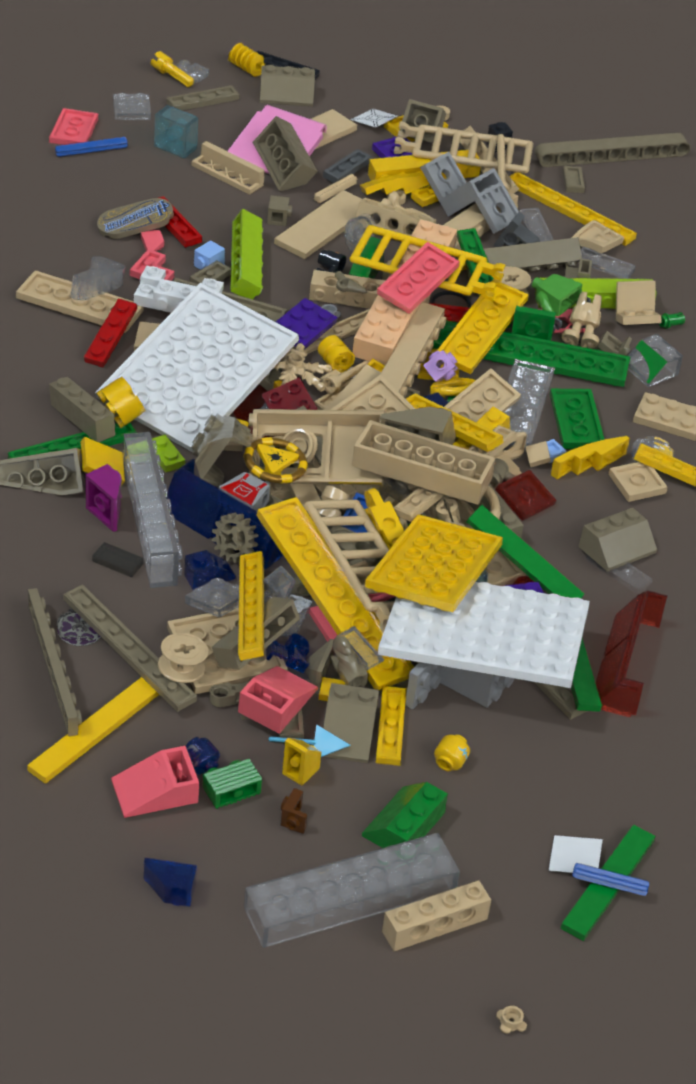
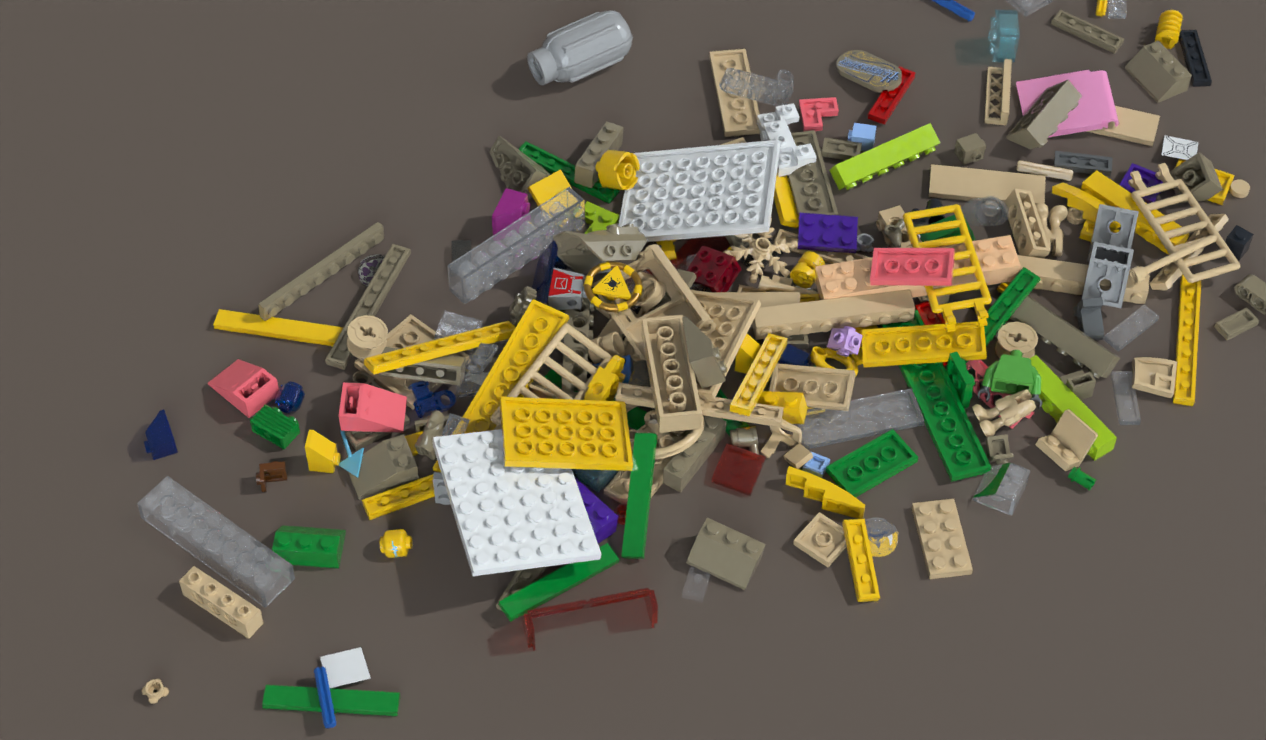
camera: 65 degrees right, 10 degrees up
red plate [84,298,138,368] -> none
coral tile [141,230,164,252] -> none
clear blue slope [184,550,236,590] -> none

